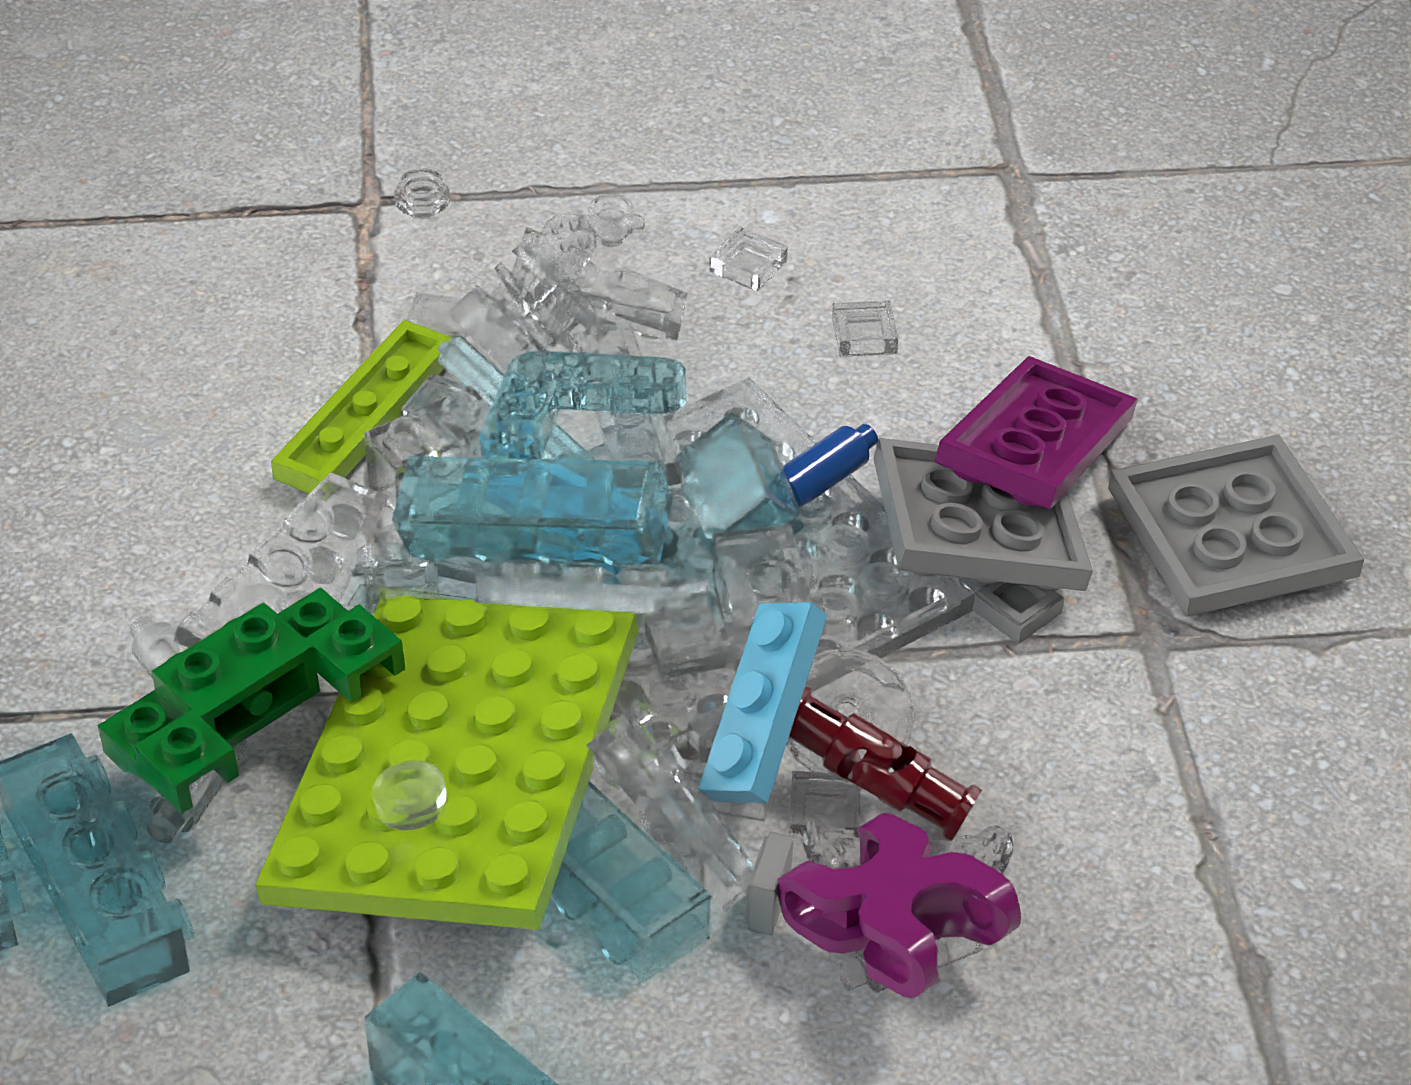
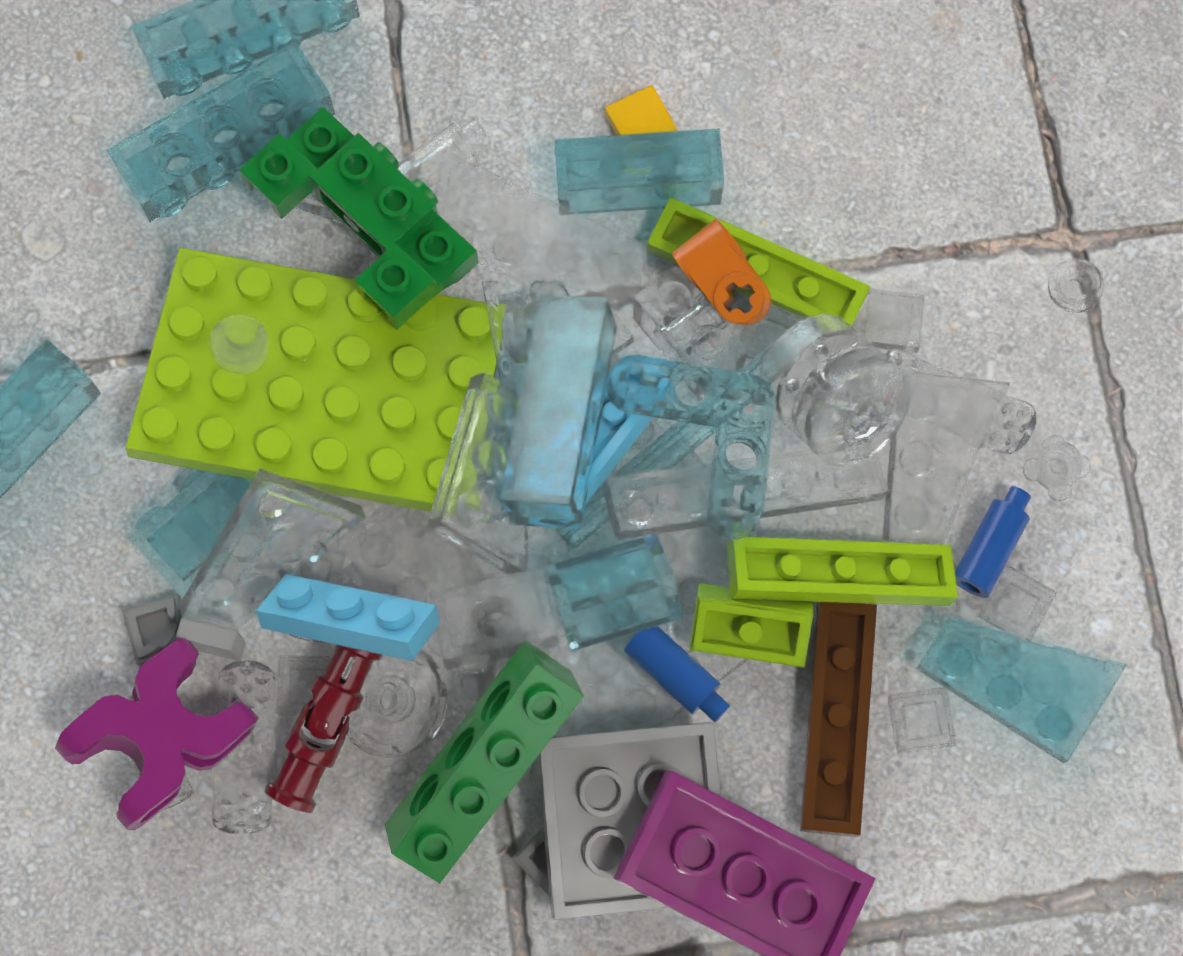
camera: 90 degrees right, 30 degrees up
none -> light grey tile [122,593,183,667]
none -> green brick [384,640,584,884]
none -> clear light blue brick [554,128,724,216]
none -> yellow tile [605,85,677,159]
none -> orange piece [672,218,771,325]
none -> lime slope [689,583,813,668]
none -> lime plate [727,536,958,606]
none -> reddish brown plate [800,602,877,838]
none -> clear light blue wing [915,617,1127,764]
none -> blue cylinder [955,486,1031,598]

